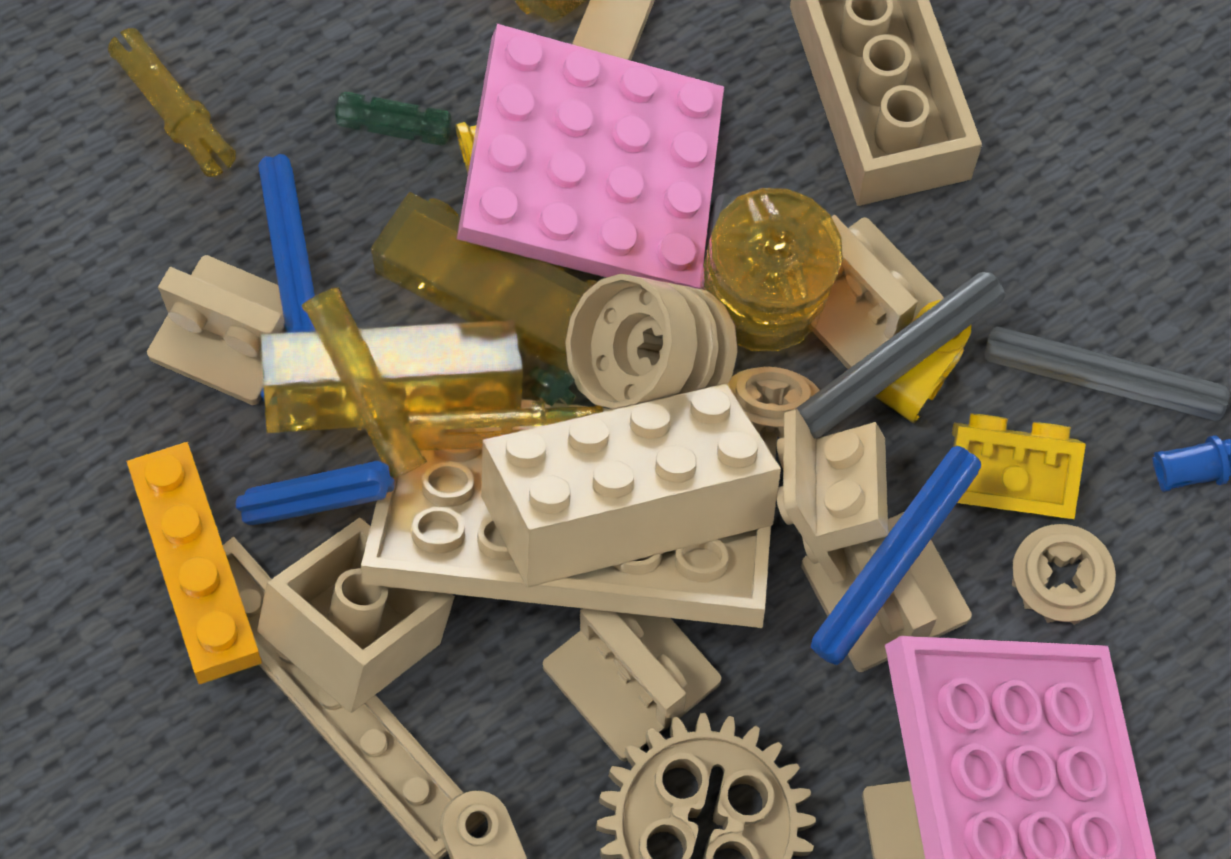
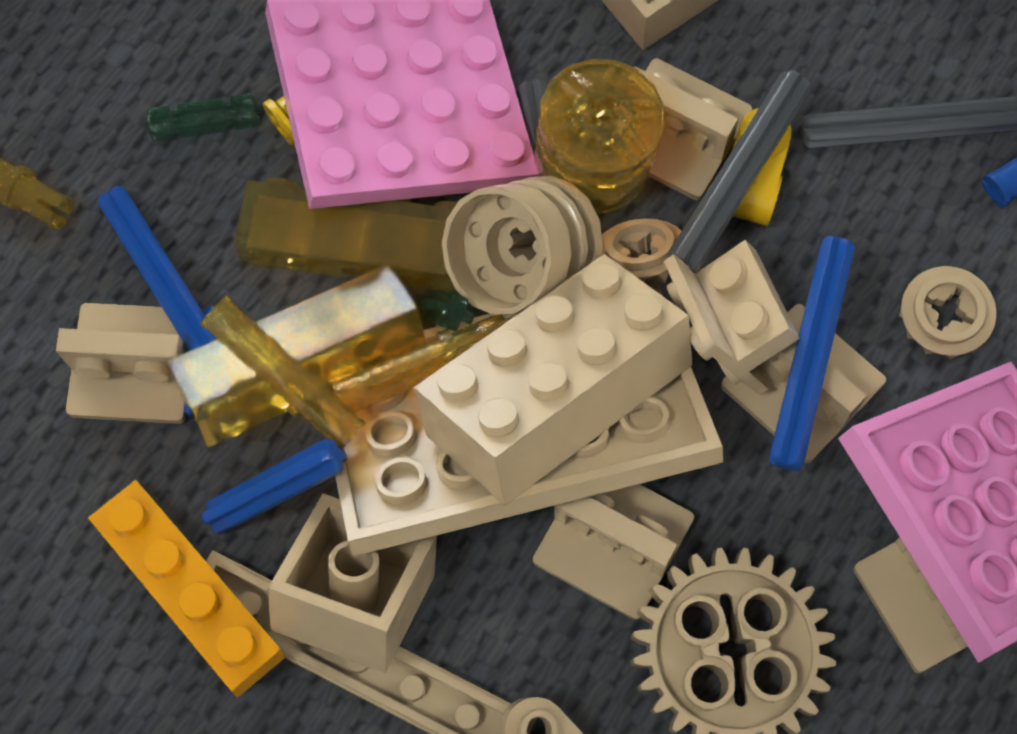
camera: 15 degrees left, 5 degrees up
yellow bracket [952,413,1086,519] -> none

